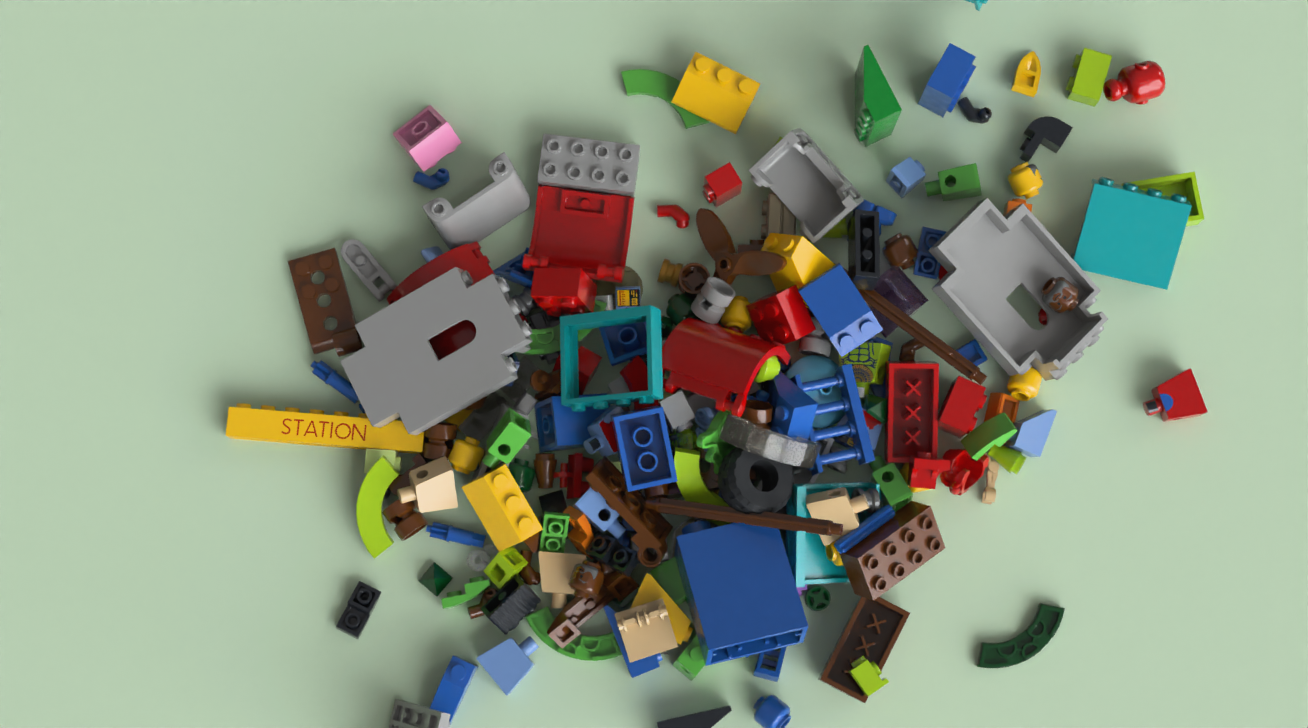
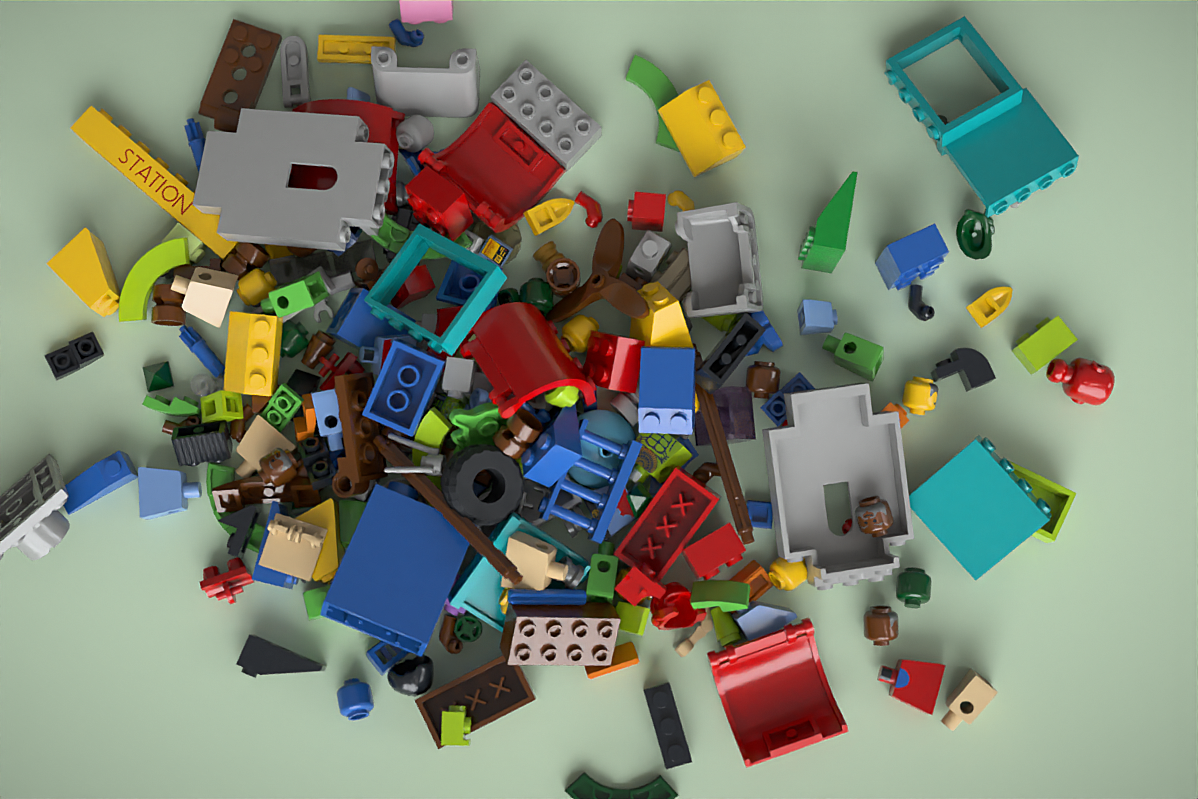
camera: 35 degrees right, 0 degrees up
light grey wheel [691,277,735,324] -> none
clear smoke slope [719,414,822,468] -> none
none -> yellow slope [46,227,121,317]
none -> red hips [200,557,254,604]
none -> black slope [218,505,261,559]
none -> yellow plate [317,35,396,64]
none -> light grey plant [384,433,446,477]
none -> black hair [387,654,434,697]
none -> light grey head [396,114,434,153]
none -> reddish brown arm [439,615,463,654]
none -> yellow plate [523,198,574,236]
none -> orange slope [585,642,640,679]
none -> lime slope [613,601,650,636]
none -> light grey torso [625,230,672,283]
none -> black brick [643,682,692,770]
none -> yellow arm [667,190,695,212]
none -> red hinge [707,617,849,768]
none -> reddish brown head [863,606,898,646]
none -> dark green head [896,567,932,609]
none -> tan torso [941,668,998,731]
none -> dark green hat [956,209,995,260]

